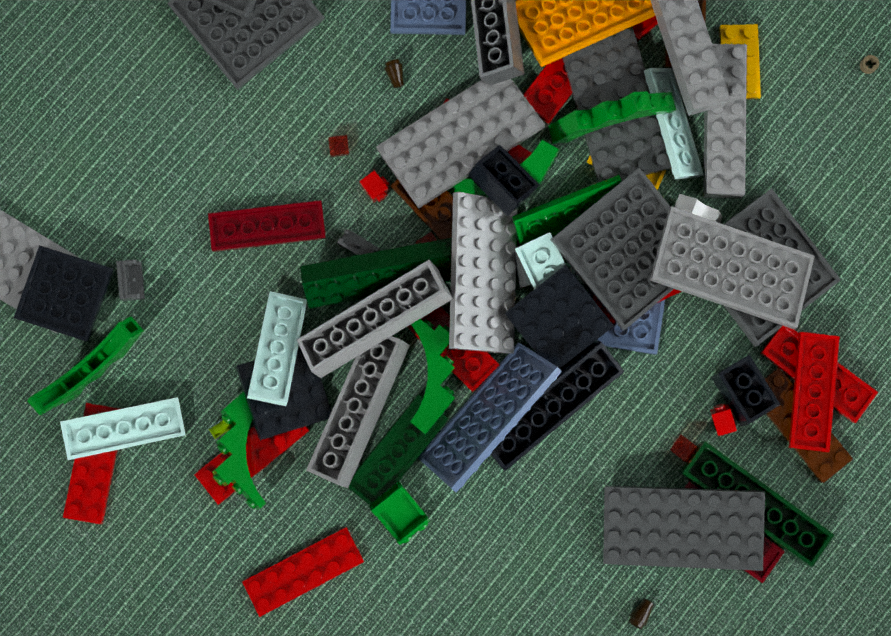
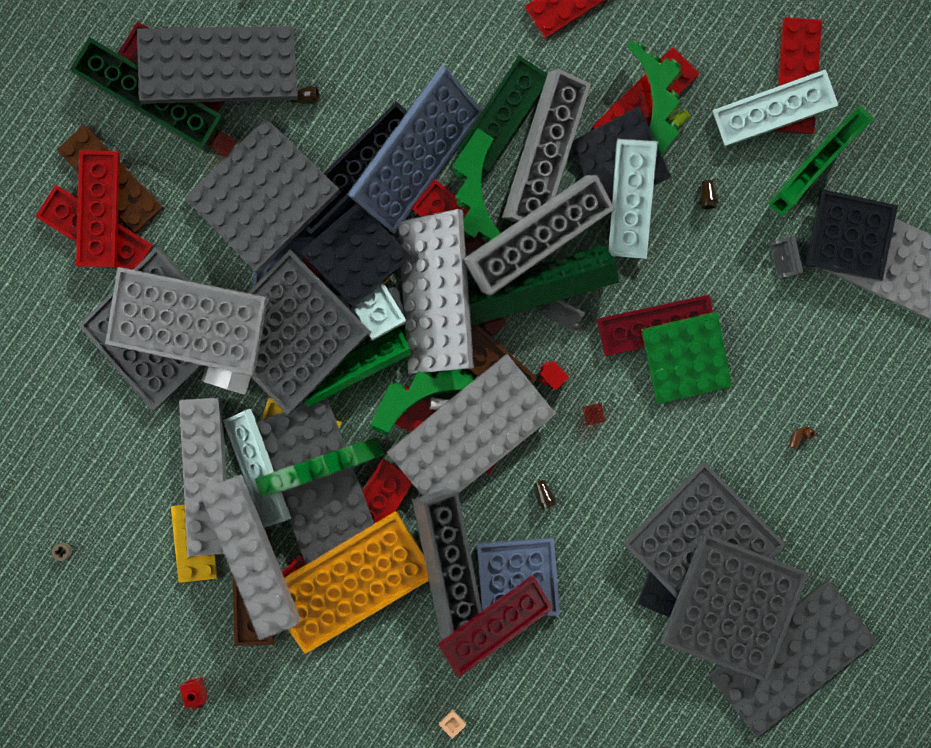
camera: 170 degrees right, 5 degrees up
green panel [368,481,430,545] -> none
black slope [468,144,540,216] -> none
red brick [710,404,737,436] -> none
black slope [711,355,780,427] -> none
none -> dark grey plate [185,118,341,274]
none -> dark brown cone [291,85,320,104]
none -> green plate [641,312,732,404]
none -> dark brown cone [699,180,719,210]
none -> reddish brown arm [788,427,815,450]

